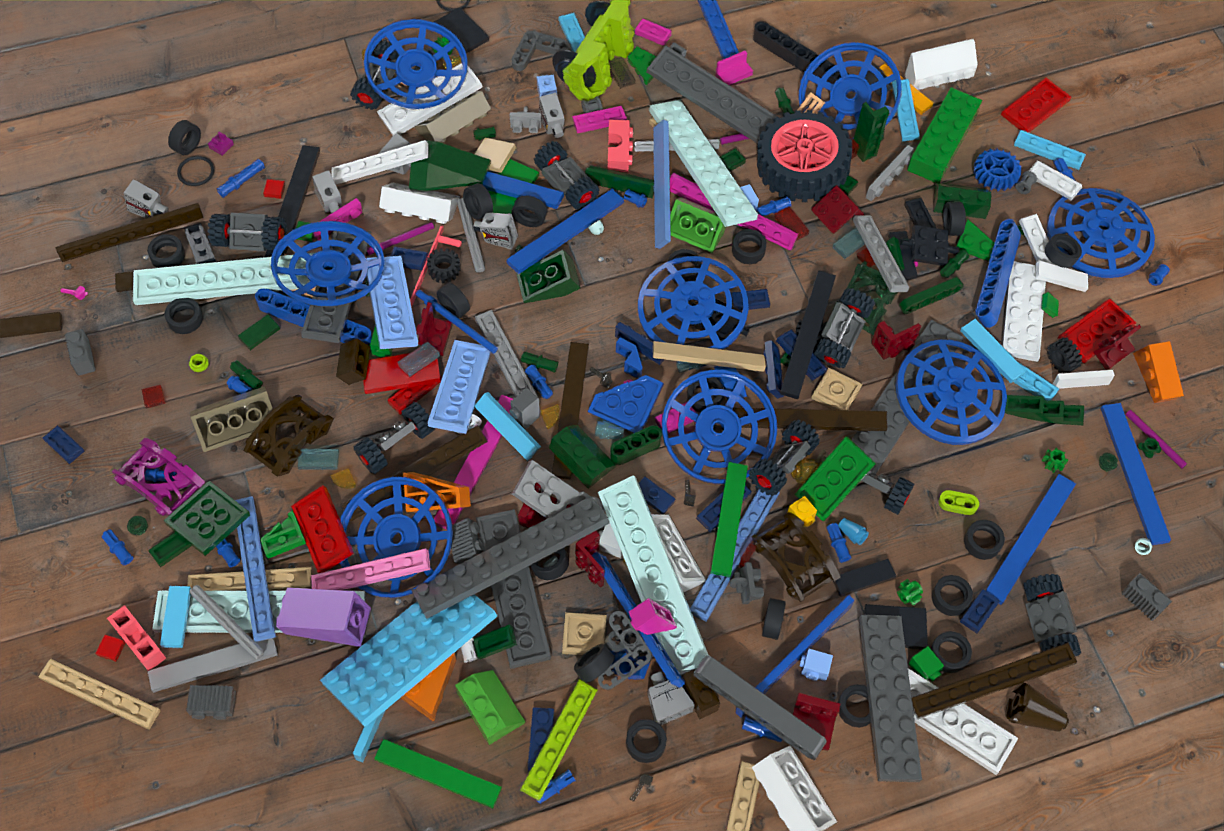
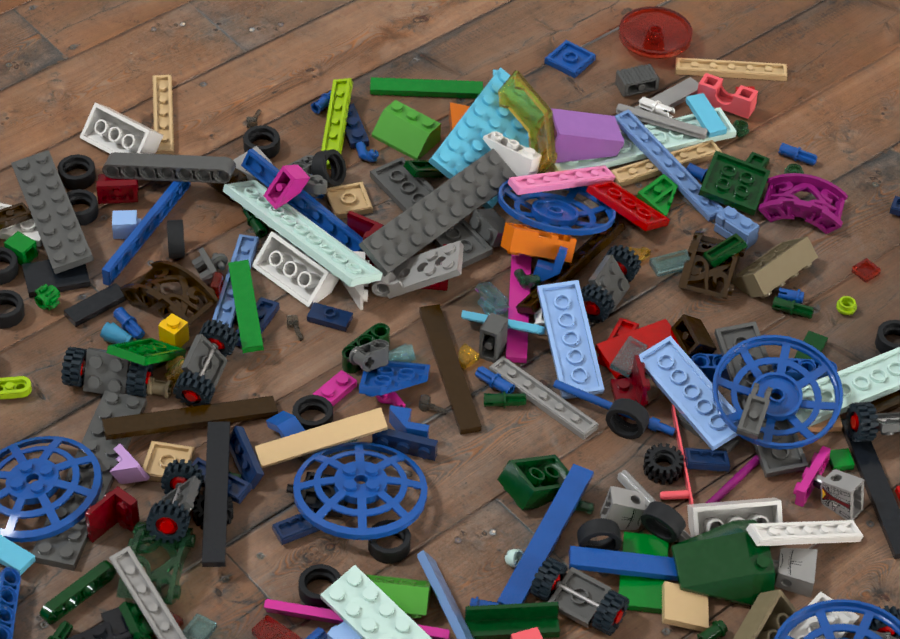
camera: 160 degrees right, 15 degrees down
dark green slope [549,424,616,489] -> none
blue dish [662,370,777,484] -> none
none -> black tyre [57,154,96,190]
none -> lavender slope [110,444,150,484]
none -> dark grey piece [349,339,389,372]
none -> blue arm [356,142,379,163]
none -> clear light blue plate [475,282,509,315]
none -> white slope [483,131,542,176]
none -> clear yellow windscreen [498,70,557,174]
none -> arm [514,269,541,288]
none -> blue slope [530,246,568,285]
none -> blue tile [544,40,596,78]
none -> clear red dish [619,6,692,59]
none -> white axle [639,97,675,118]
none -> dark green tile [702,233,748,268]
none -> medium blue brick [714,206,760,250]
none -> clear green plate [733,120,749,137]
none -> dark grey hinge [736,383,773,440]

